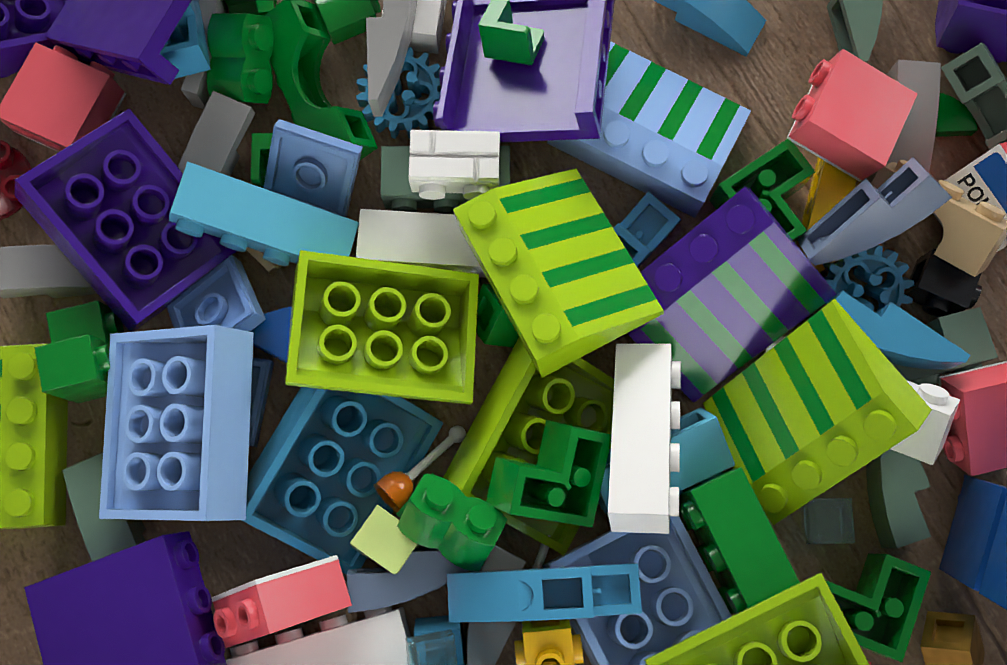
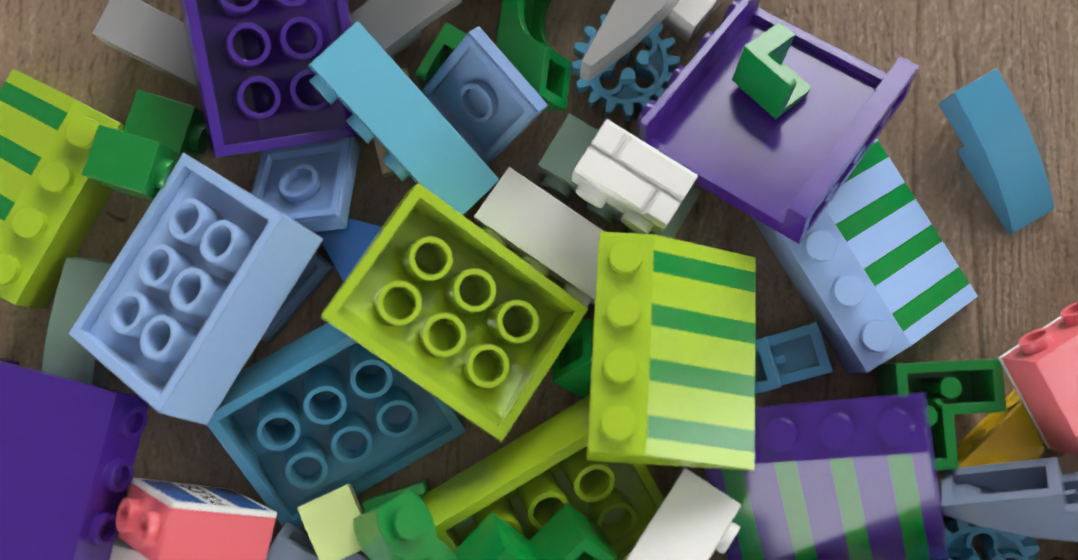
camera: 30 degrees right, 5 degrees up
hinge [374,425,466,512] -> none

